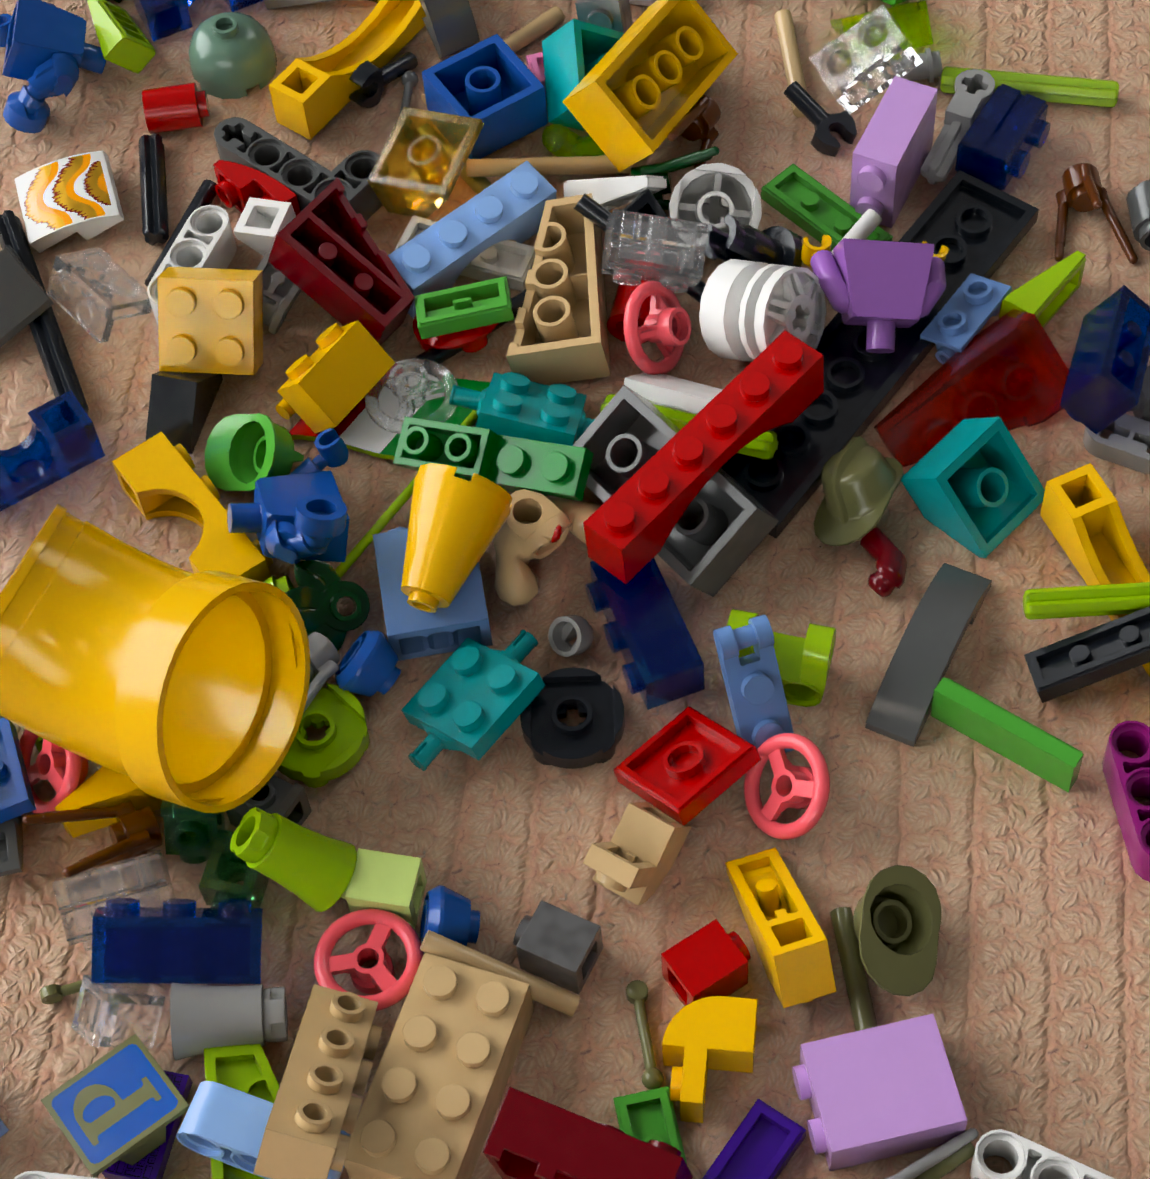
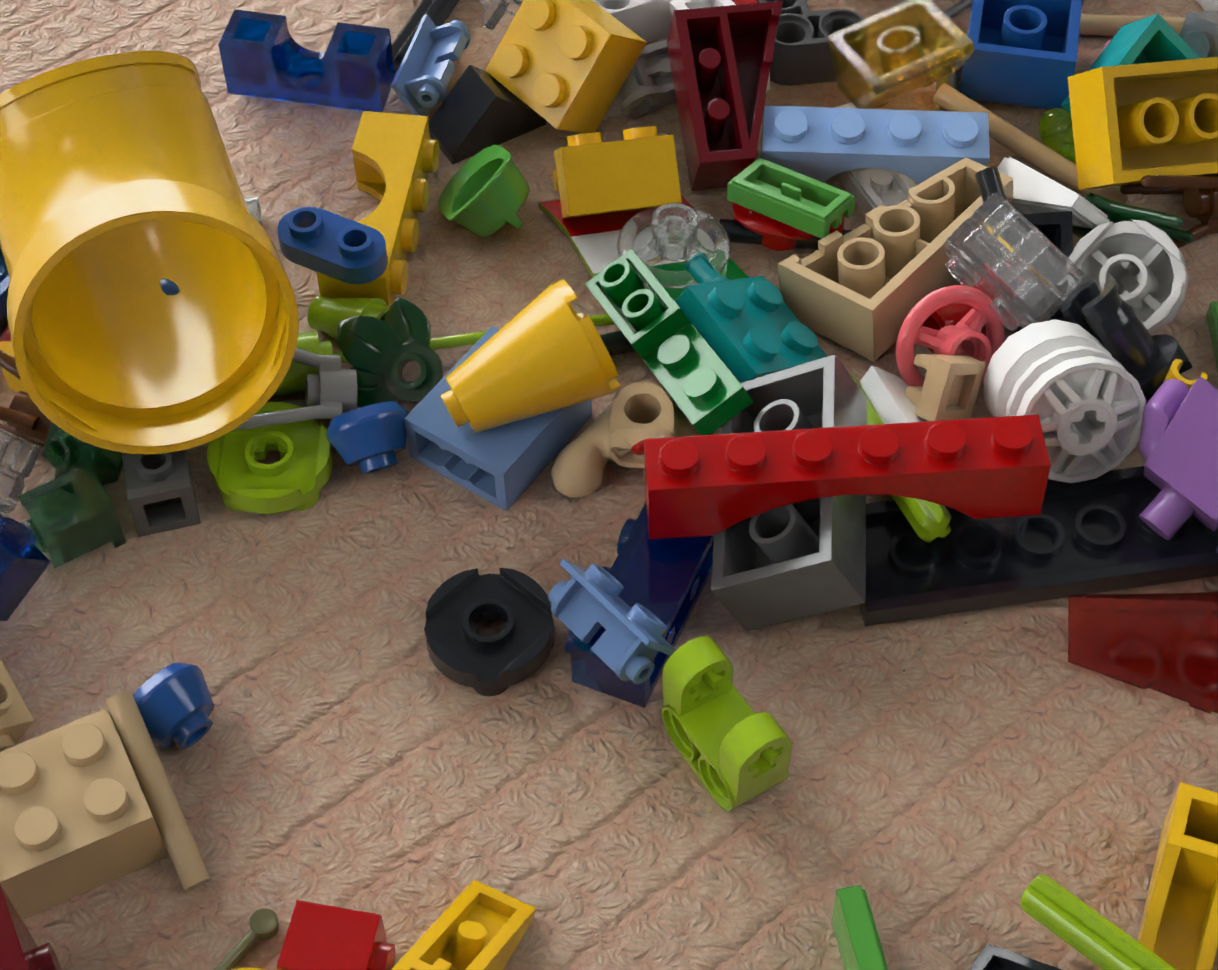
camera: 40 degrees right, 5 degrees down
blue torso [227,428,350,564] -> none
lime plant [230,807,357,912] -> none
coral piece [314,909,423,1011] -> none
yellowish green brick [341,848,427,930] -> none
teal plate [401,630,546,771] -> none
flat silver brick [513,900,603,994] -> none
light grey hinge [548,615,594,657] -> none
tan brick [583,802,692,906] -> none
red tile [613,706,761,826] -> none
medium blue plate [713,614,794,753] -> none
coral piece [744,733,830,840] -> none
olive piece [814,436,904,547] -> none
dark red arm [860,527,907,597] -> none
dark grey slope [865,563,992,747] -> none
teal slope [901,417,1045,558] -> none
none -> blue plate [277,207,388,284]
none -> medium blue hinge [391,14,471,116]
none -> medium blue hinge [548,559,676,684]
none -> tan tile [905,354,987,421]

